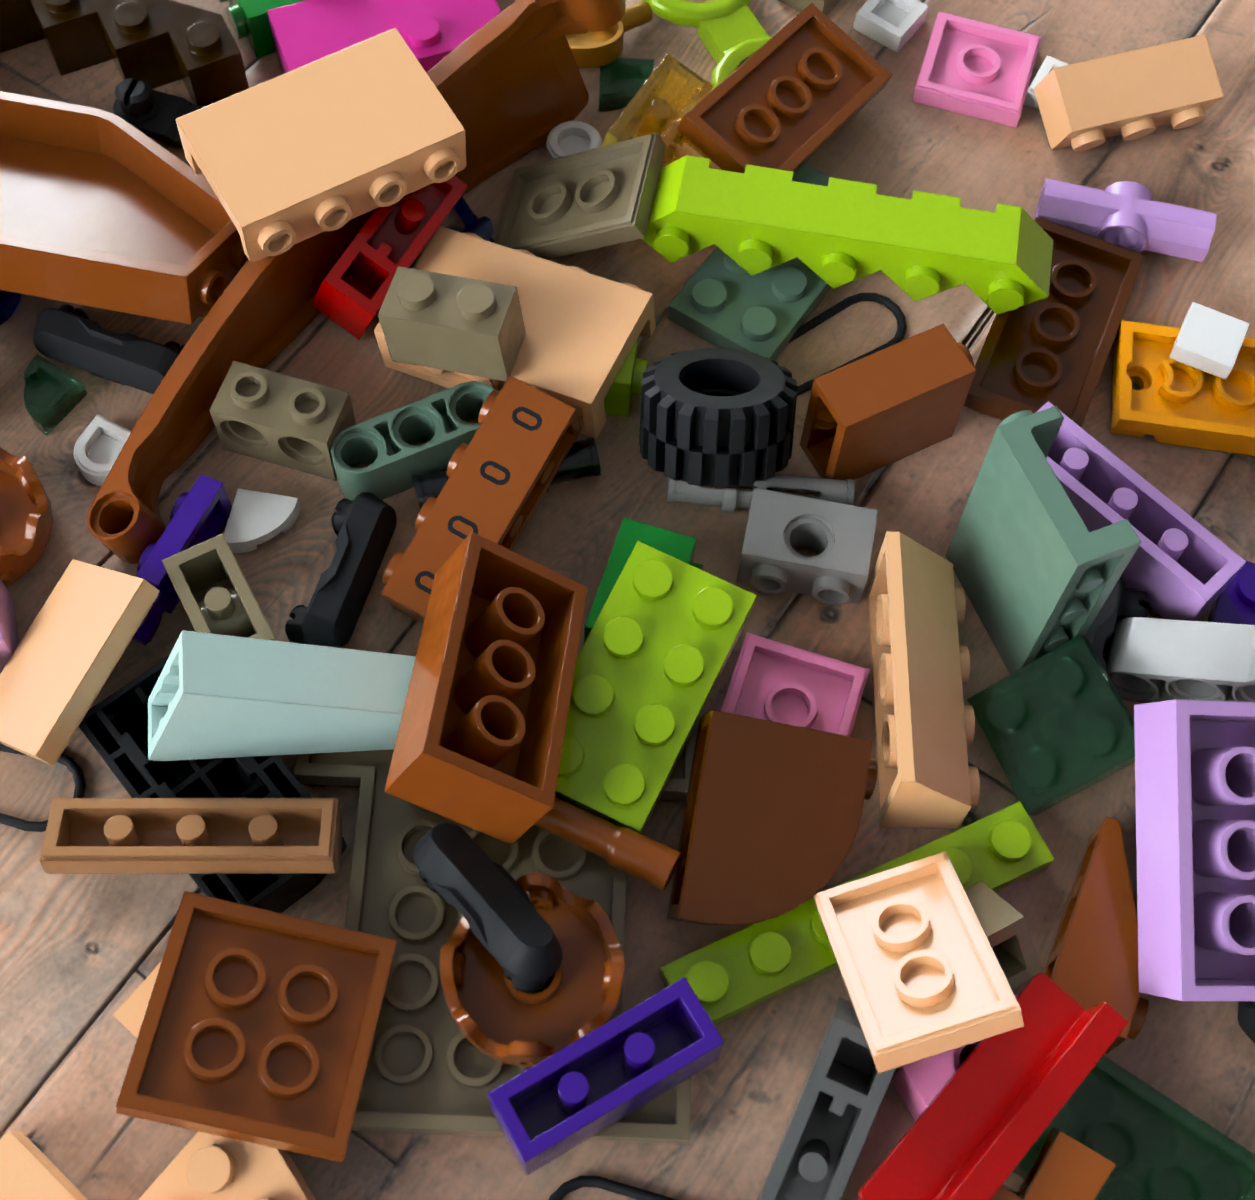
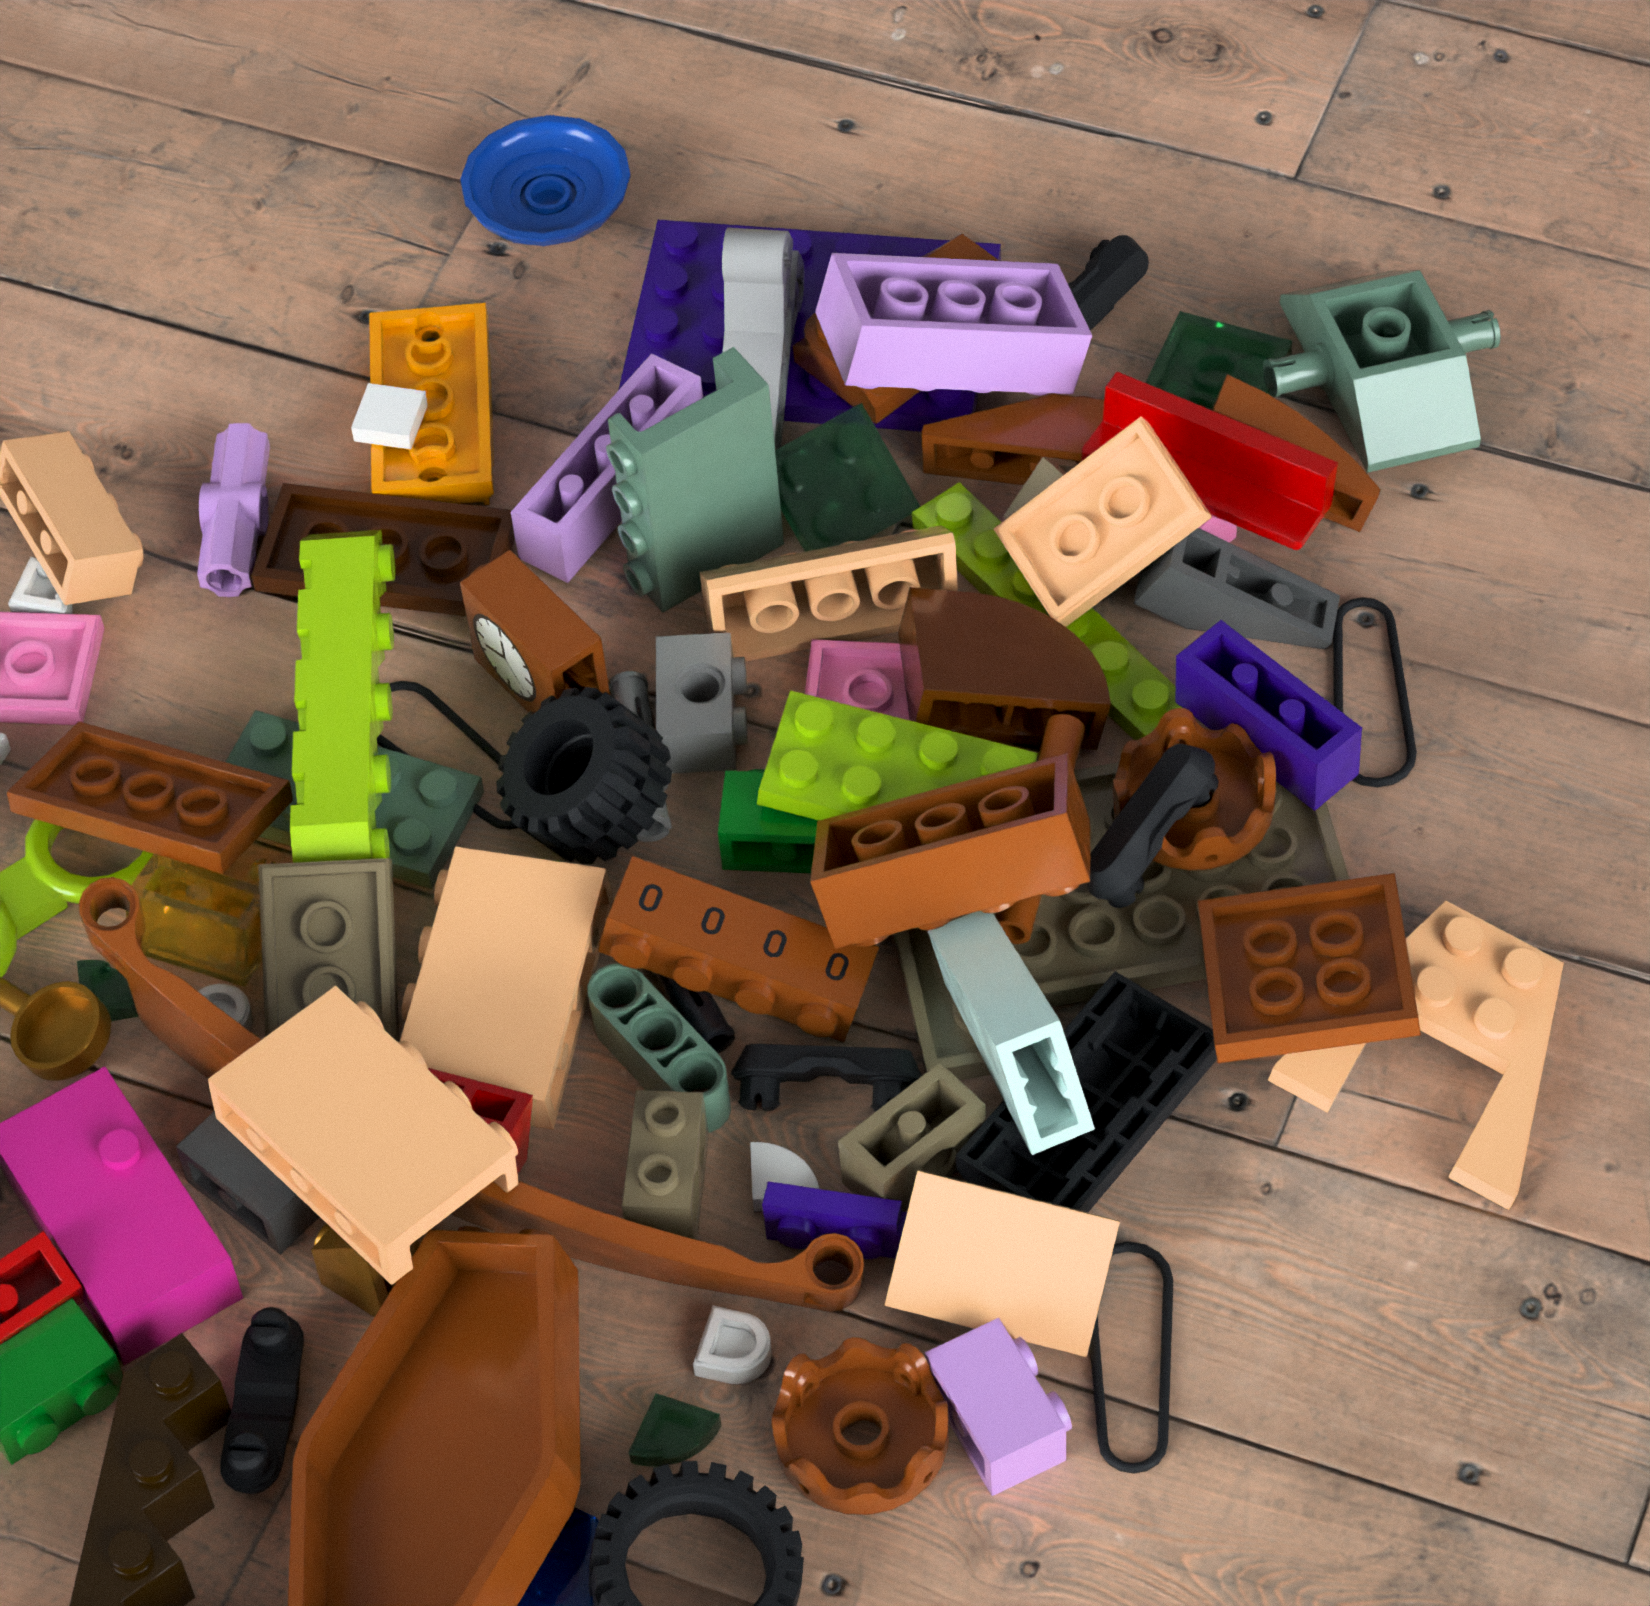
camera: 95 degrees left, 10 degrees down
black piece [33,304,185,394] -> none
medium nougat brick [40,798,342,874] -> none
dark tan brick [378,266,526,381] -> none

